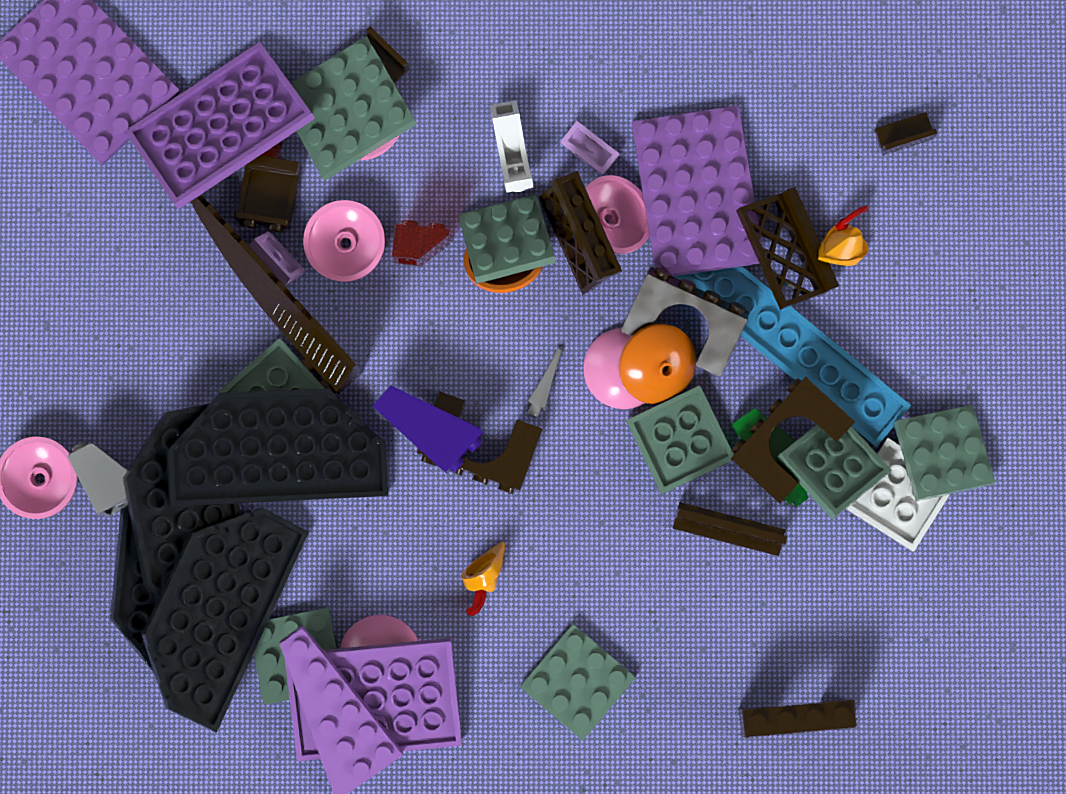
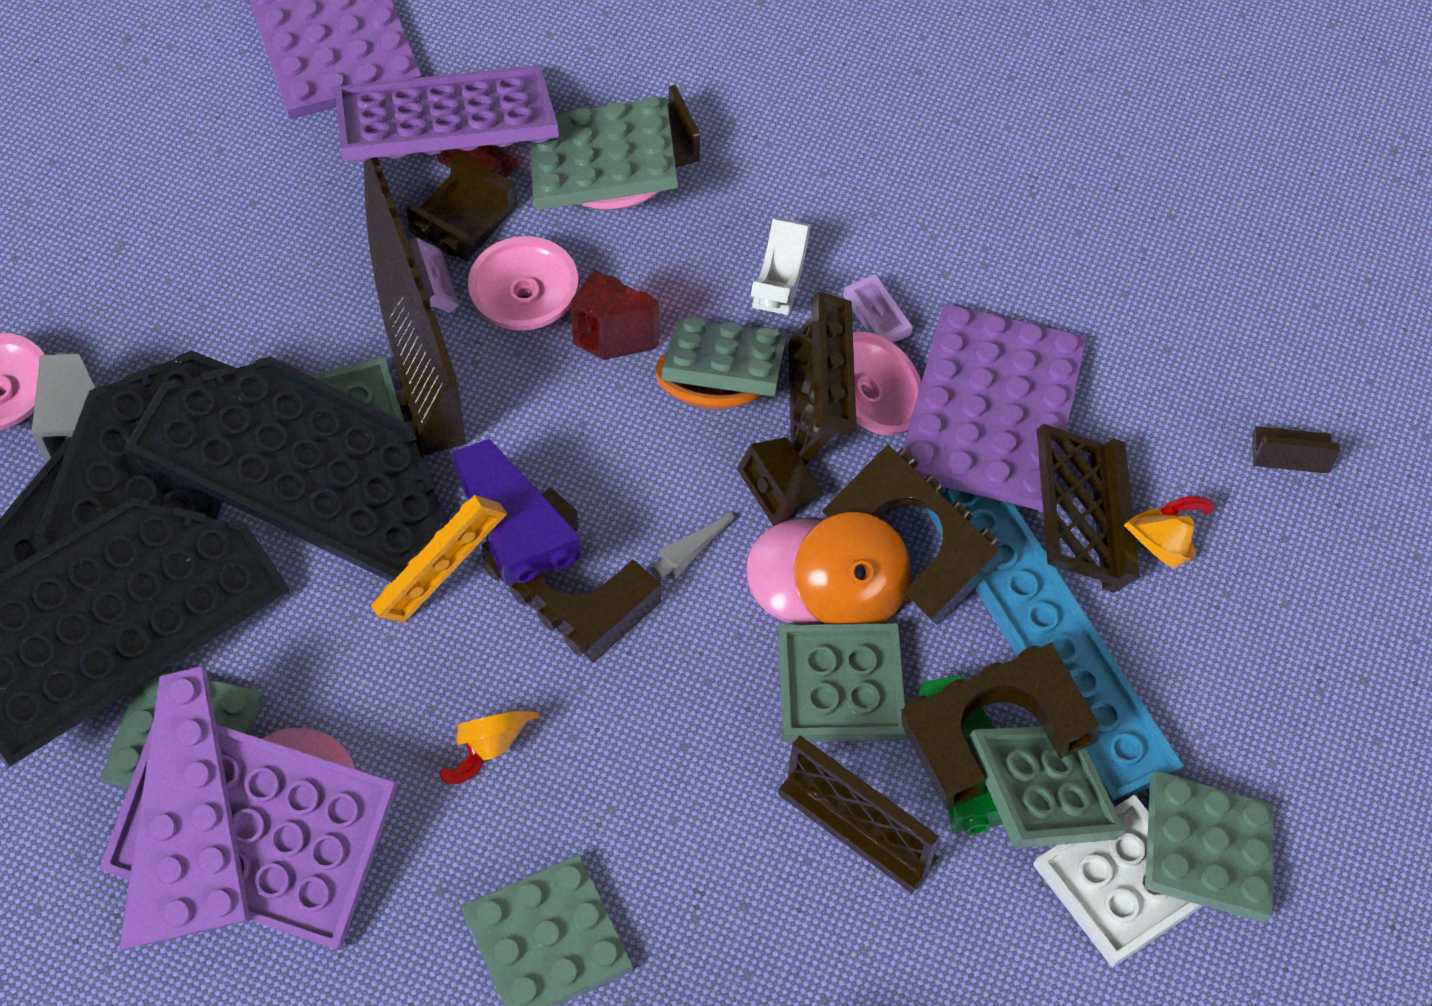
camera: 15 degrees right, 25 degrees down
none -> light orange plate [371,495,507,623]
none -> dark brown panel [736,437,824,526]

